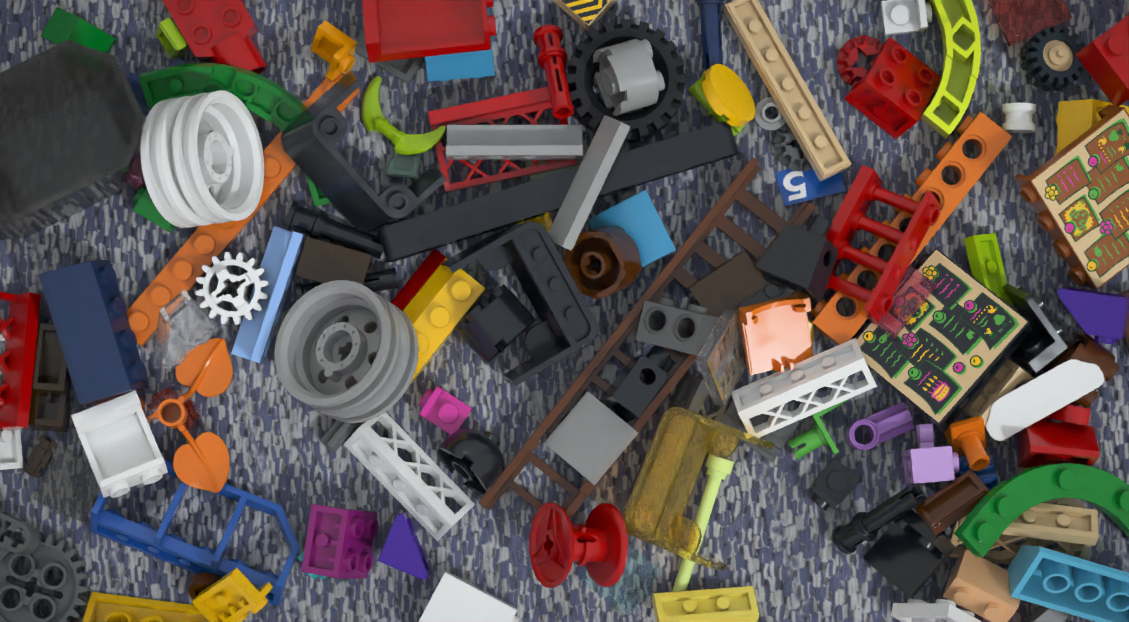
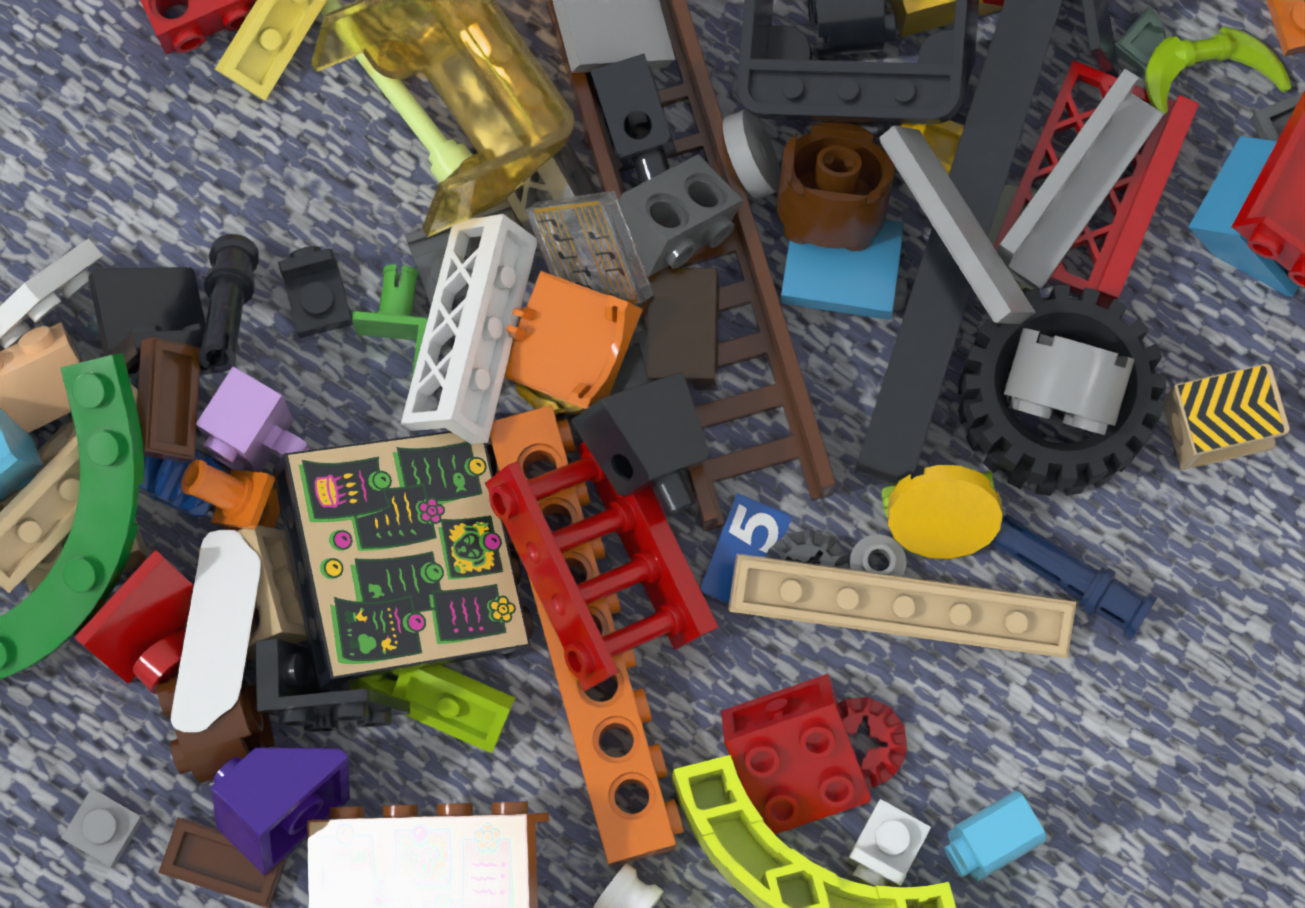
camera: 125 degrees right, 10 degrees down
red pin [533,24,574,119] -> none
medium lavender piece [844,402,914,450] -> none
clear pink tile [866,265,937,339] -> none
none -> light grey piece [723,109,781,199]

